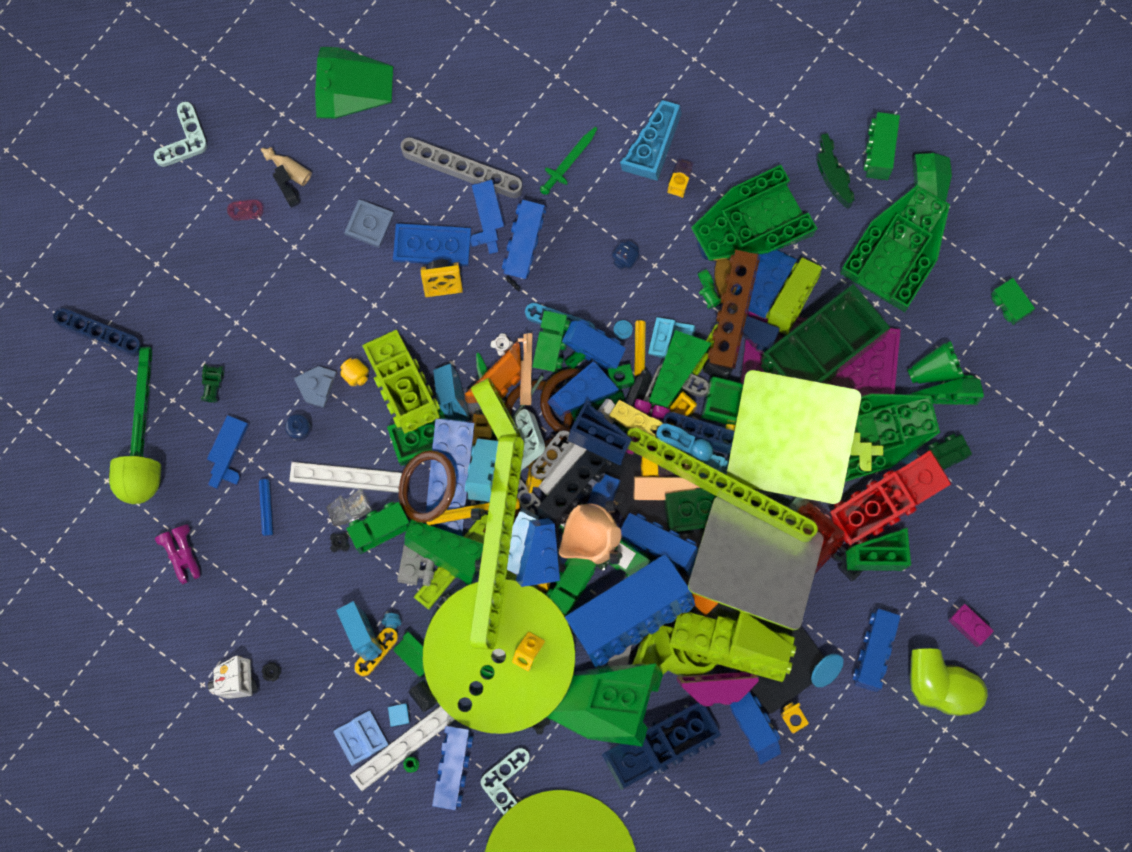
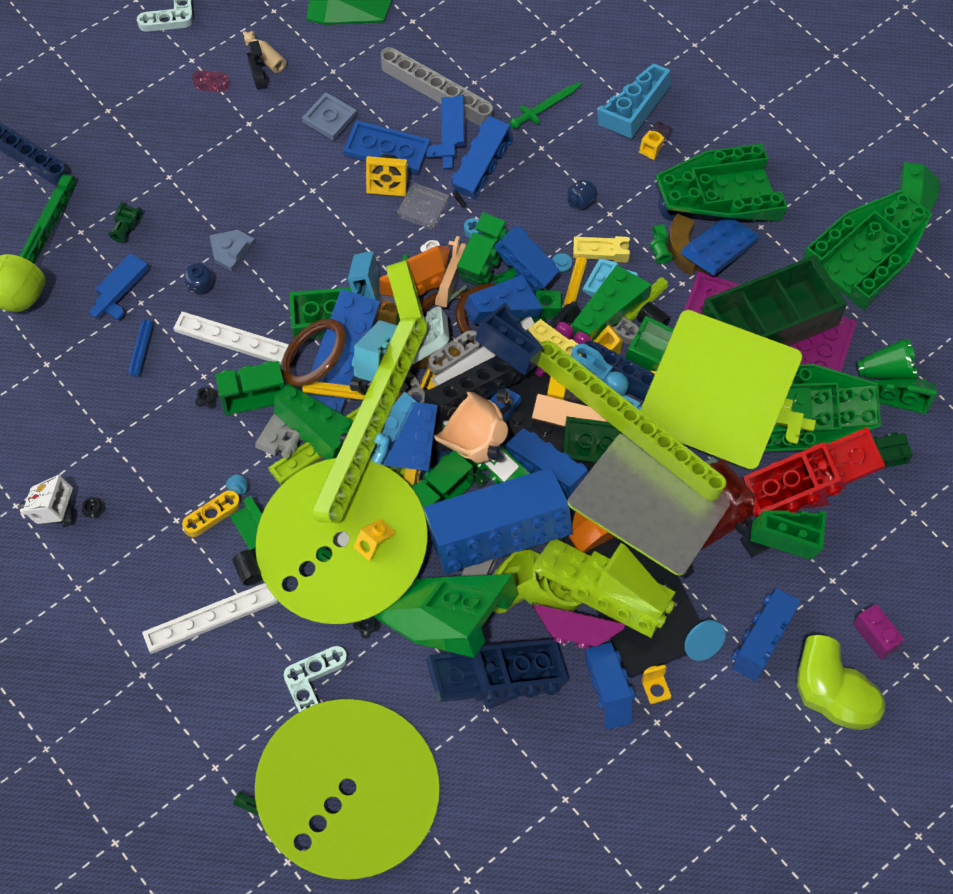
camera: 10 degrees right, 15 degrees down
magenta piece [155,524,201,585] -> none
clear slope [326,488,372,526] -> none
light blue slope [333,711,388,766] -> none
dark azure brick [336,601,383,661] -> none
yellow head [340,358,369,386] -> none
lime wedge [362,330,440,434] -> none
slope [388,703,410,727] -> none
green pin [403,757,419,773] -> none
wedge [432,726,474,811] -> none
reddish brown brick [708,250,761,369] -> none
dark blue slope [729,309,780,354] -> none
lime wedge [766,258,823,335] -> none
dark green slope [816,133,854,209] -> none
green brick [863,112,900,181] -> none
none -> medium azure arm [371,433,390,465]
none -> clear tile [397,182,450,230]
none -> light yellow plate [573,236,630,263]

